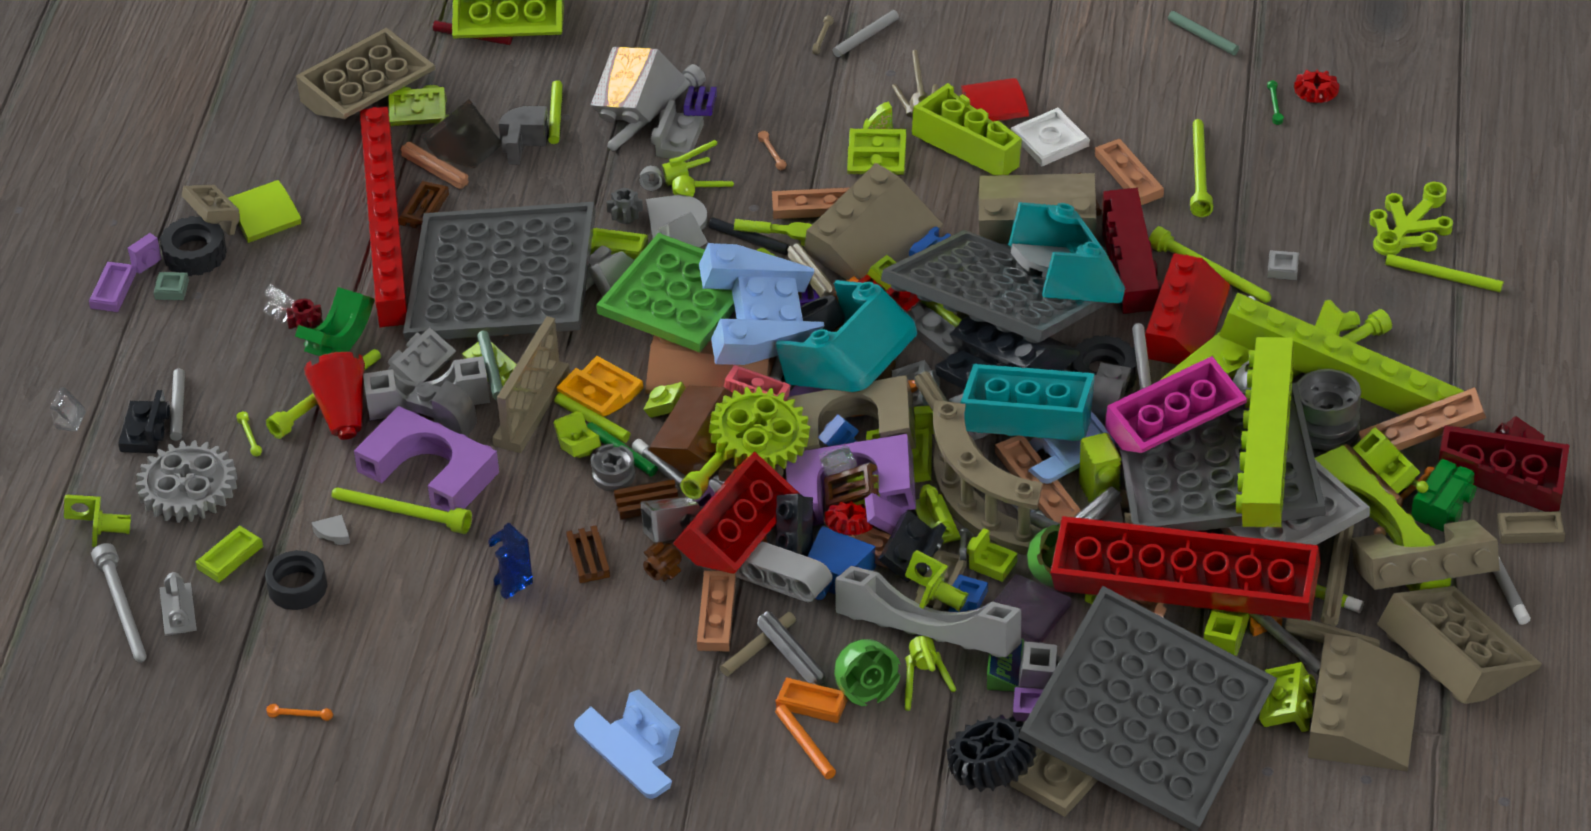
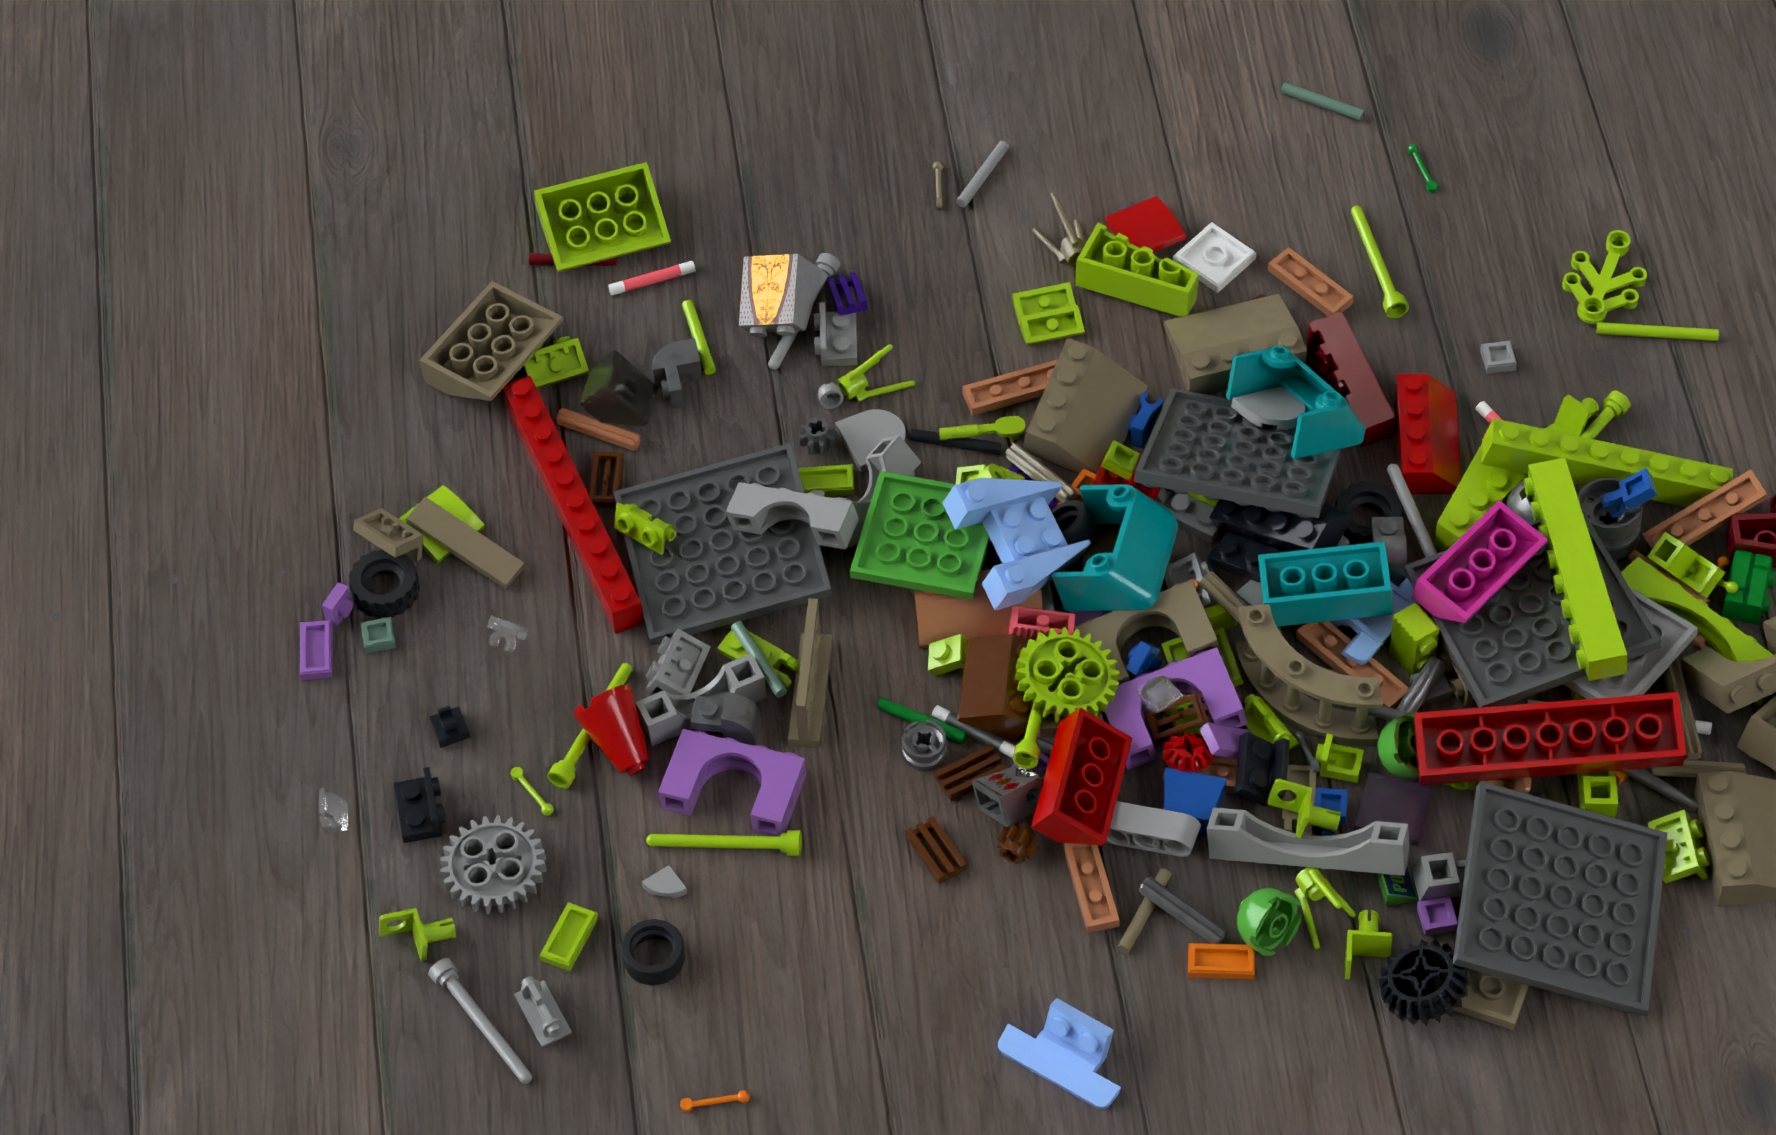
camera: 15 degrees left, 10 degrees up
light grey bar [170,368,185,441] -> none
dark red gear [286,298,323,330] -> none
green arch [295,287,375,356] -> none
clear blue hinge [488,523,533,599] -> none
lime bracket [553,411,602,458] -> none
lime bar [554,393,631,443] -> none
light orange slope [557,356,644,417] -> none
lime hinge [672,175,695,197] -> none
nougat hinge [758,131,787,170] -> none
orange bar [775,705,836,779] -> none
black bracket [776,494,813,557] -> none
lime tile [863,101,893,129] -> none
lime piece [1149,226,1271,303] -> none
red gear [1294,69,1339,103] -> none
none -> dark tan tile [406,497,525,590]
none -> black tile [429,705,470,748]
none -> coral bar [608,261,696,296]
none -> lime hinge [614,502,676,555]
none -> light grey arch [726,482,859,549]
none -> lime bracket [1345,910,1393,980]
none -> blue plate [1601,468,1657,518]

